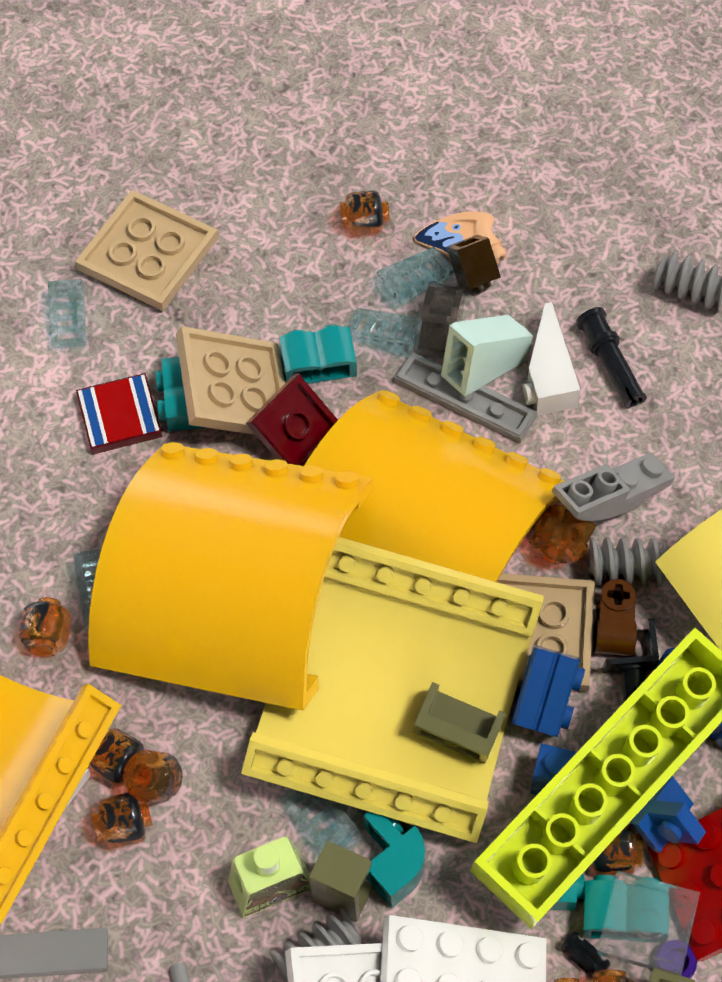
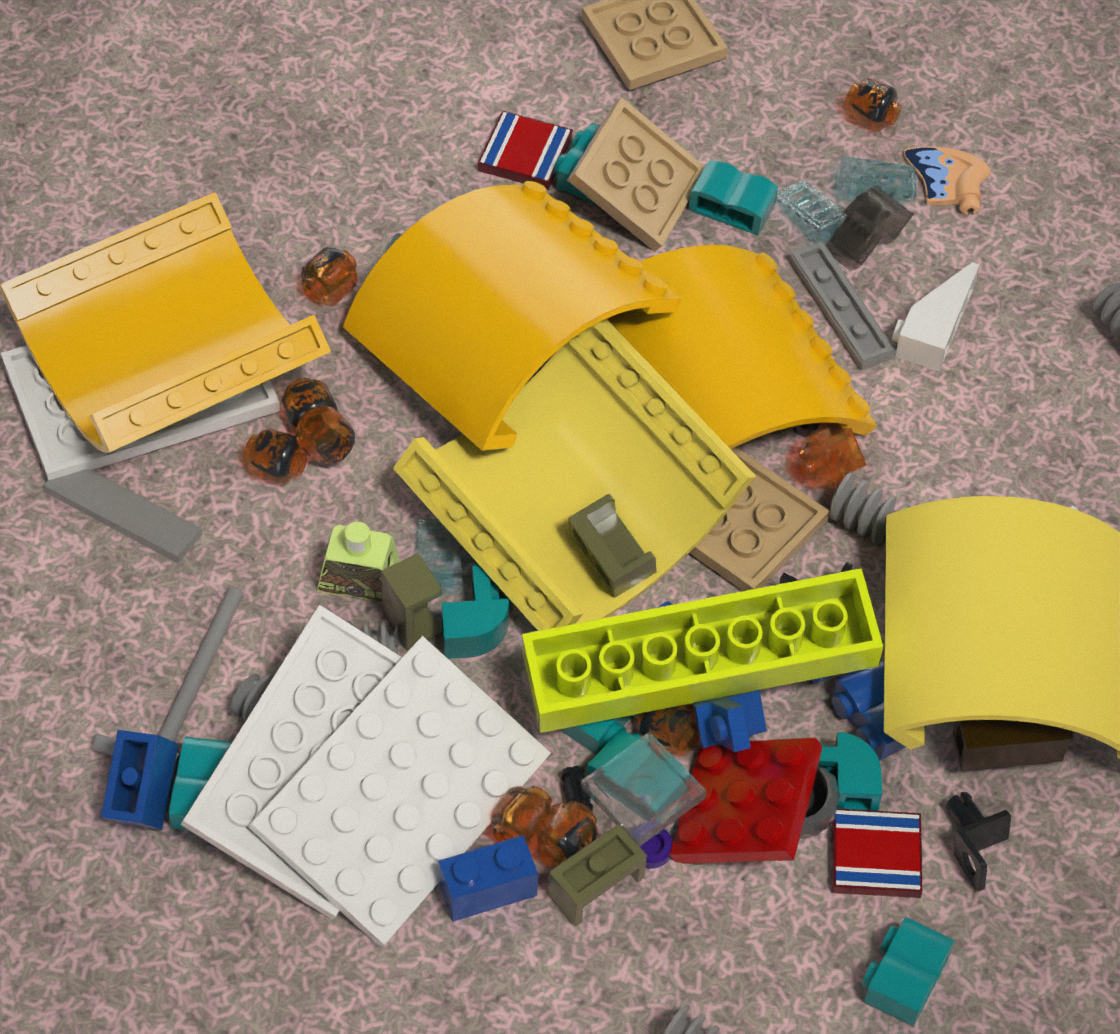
camera: 30 degrees right, 5 degrees down
clear light blue slope [48,279,87,349] -> none
dark red tile [246,373,338,466] -> none
light aqua slope [441,315,533,397] -> none
dark brown brick [446,235,501,292] -> none
blue brick [512,645,585,737] -> none
light grey slope [552,452,675,521] -> none
black pin [576,307,647,409] -> none
reddish brown piece [594,579,637,657] -> none

